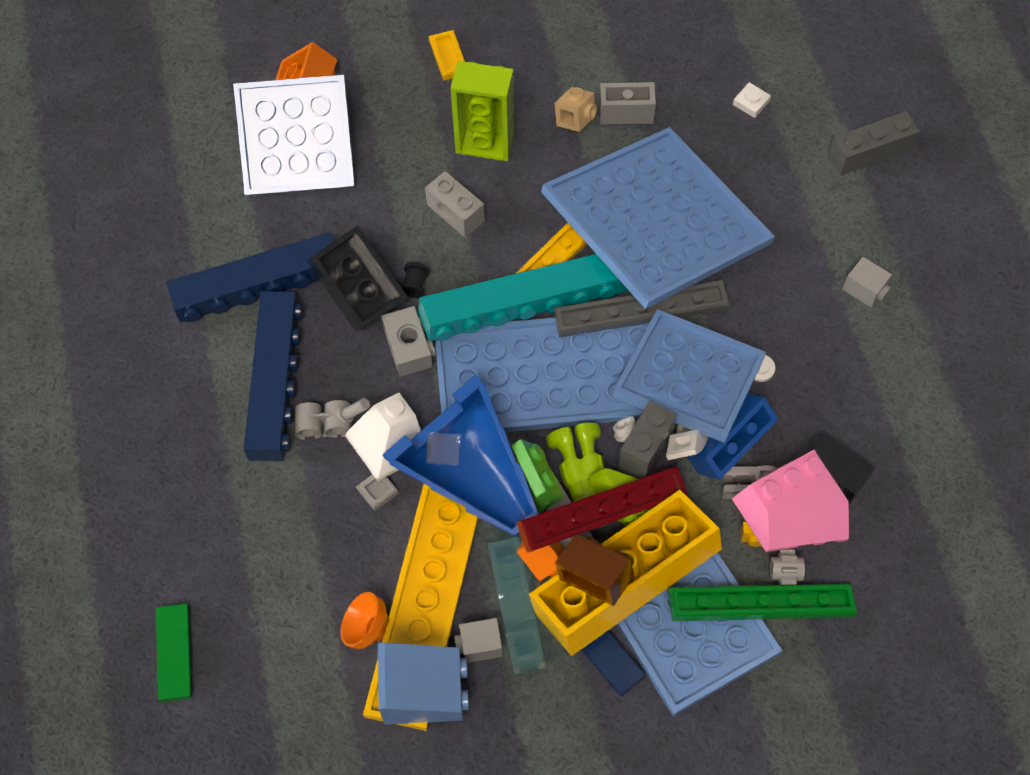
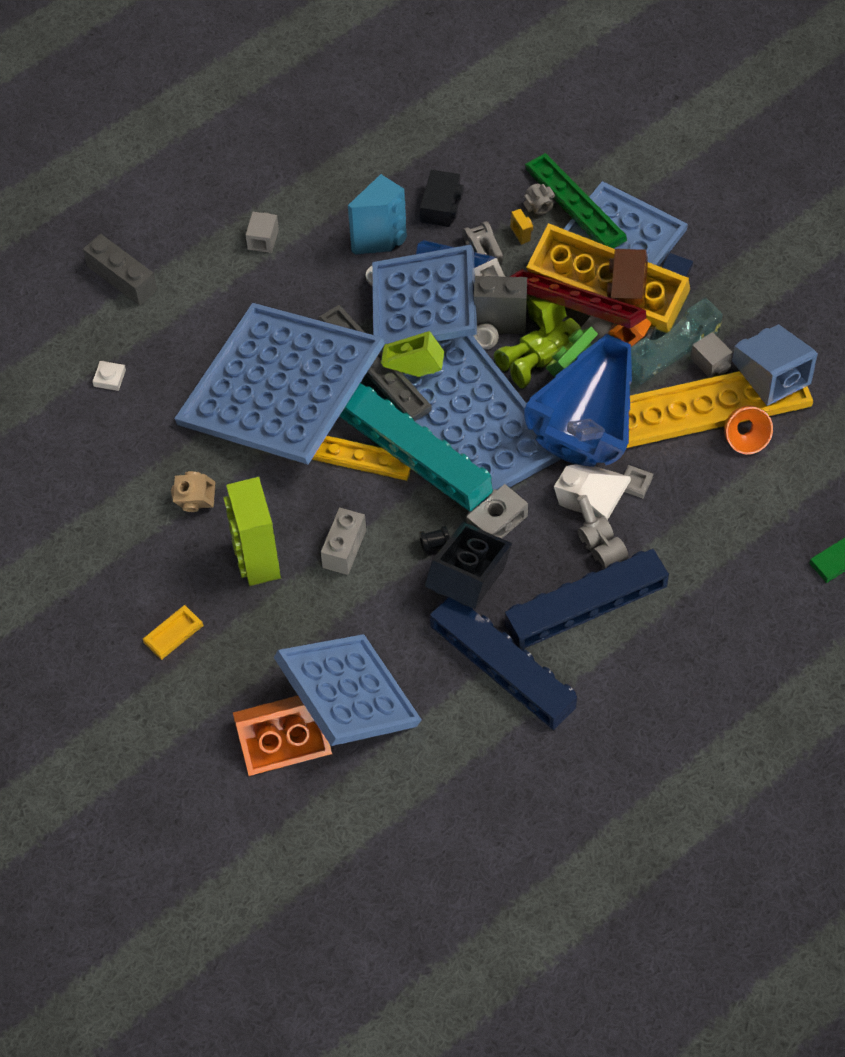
camera: 115 degrees left, 5 degrees down
light grey brick [599,82,656,125] -> none
bright pink wedge [732,450,849,552] -> none
none -> dark azure slope [348,174,407,254]
none -> lime slope [381,331,444,377]

